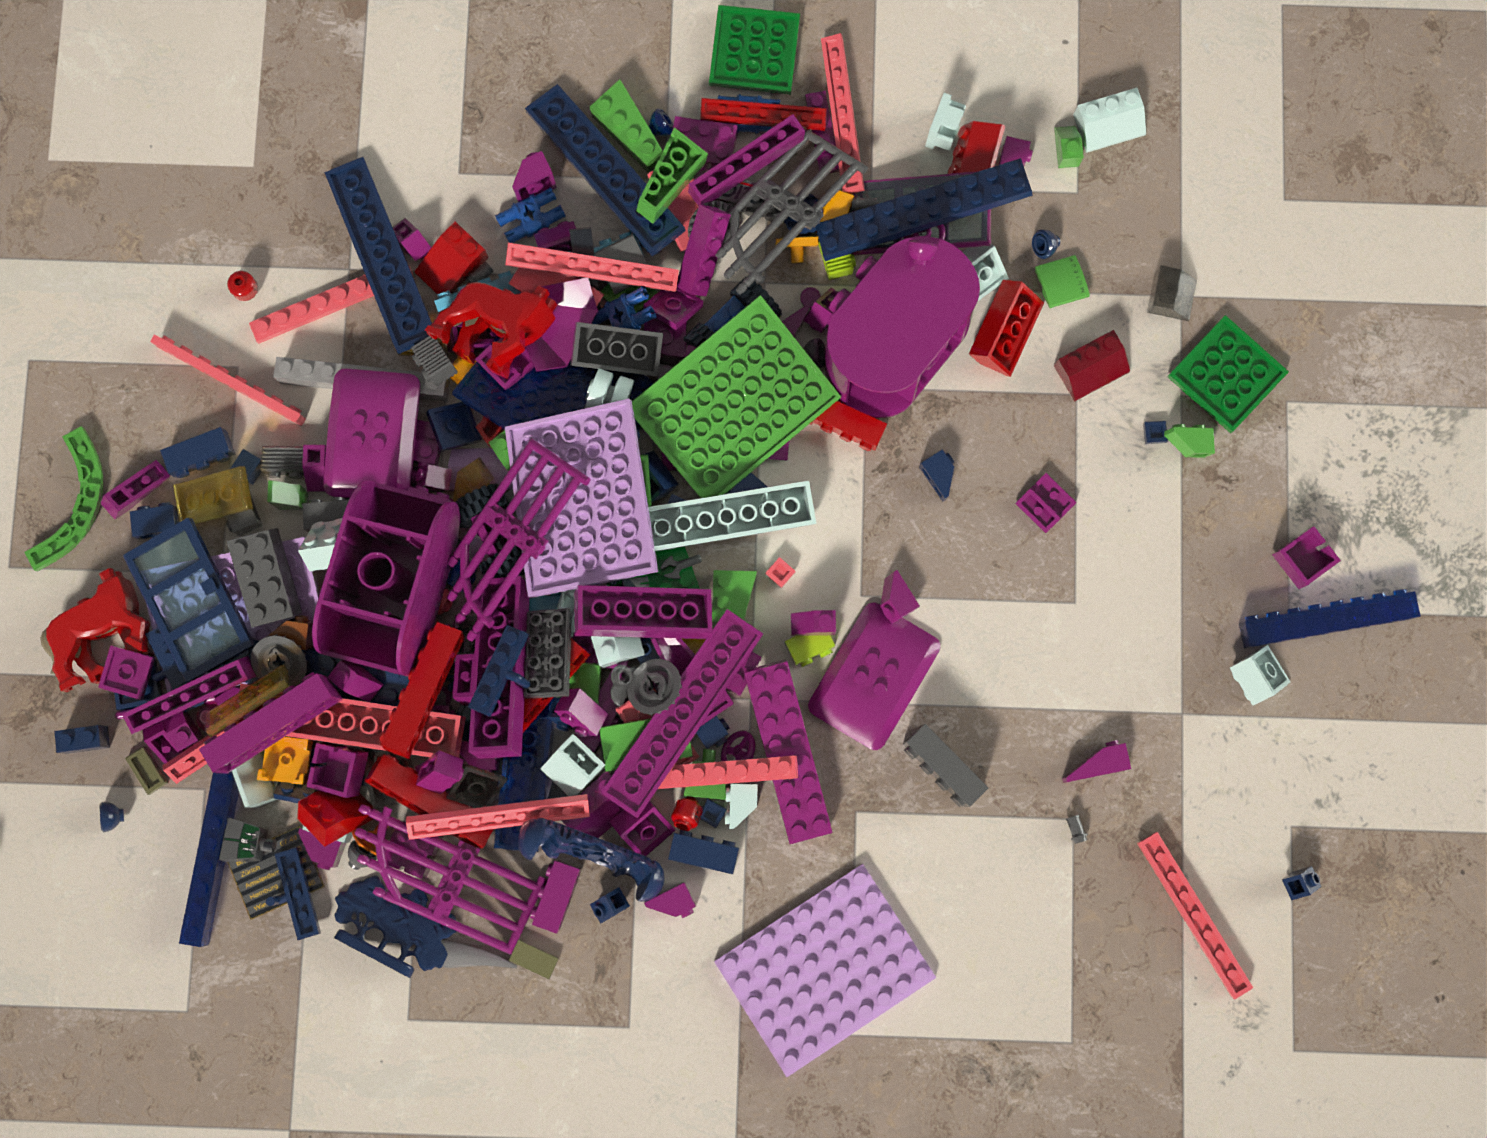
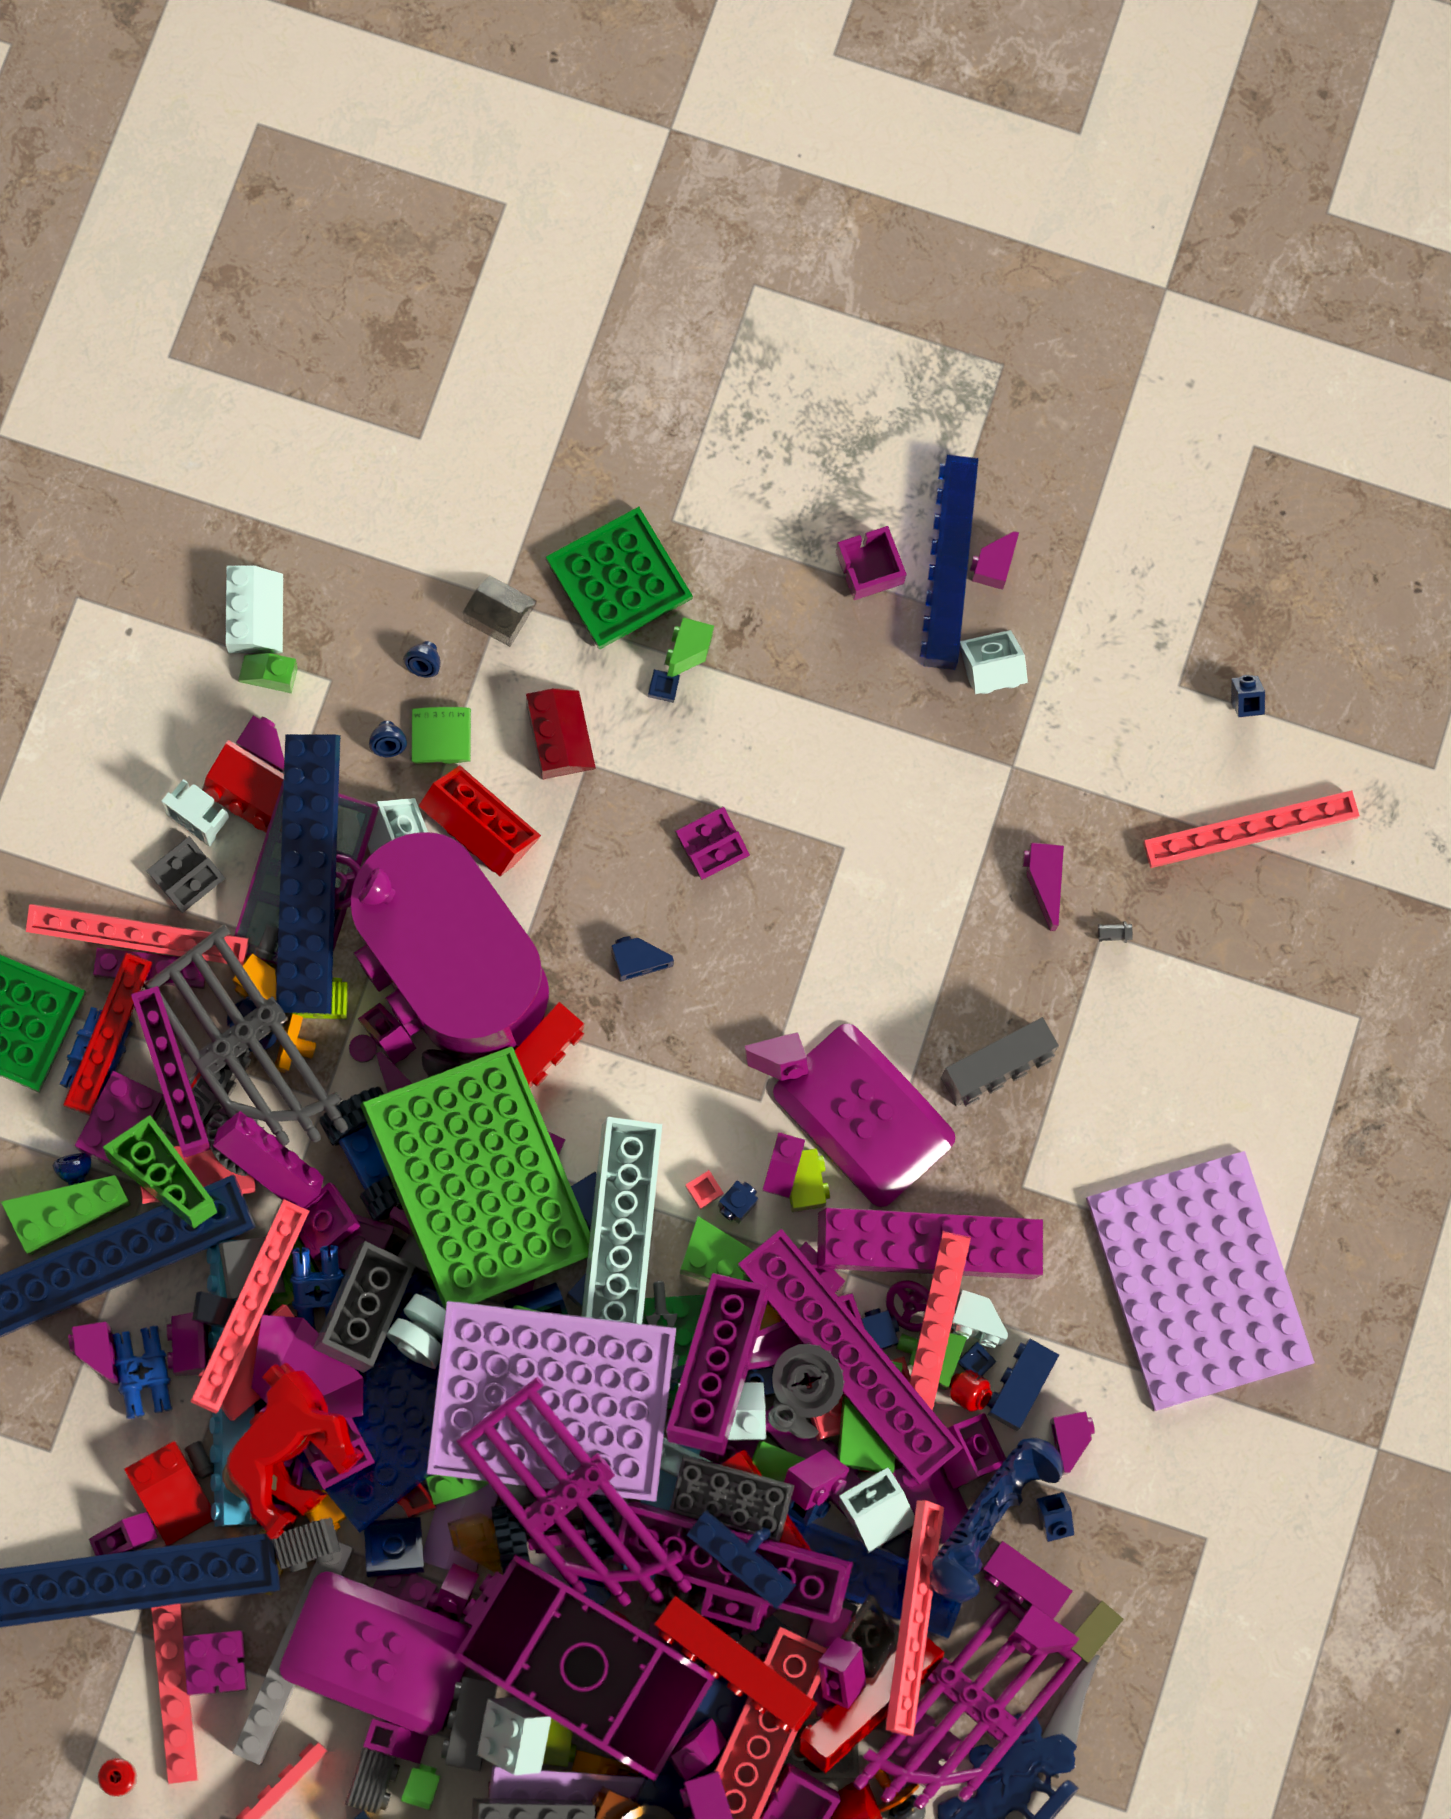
camera: 85 degrees left, 5 degrees down
none -> dark grey slope [146,836,226,913]
none -> magenta piece [183,1631,248,1696]
none -> dark blue brick [403,641,441,678]
none -> dark blue brick [718,1180,758,1224]
none -> magenta slope [969,531,1019,590]
none -> magenta slope [1008,1605,1080,1656]

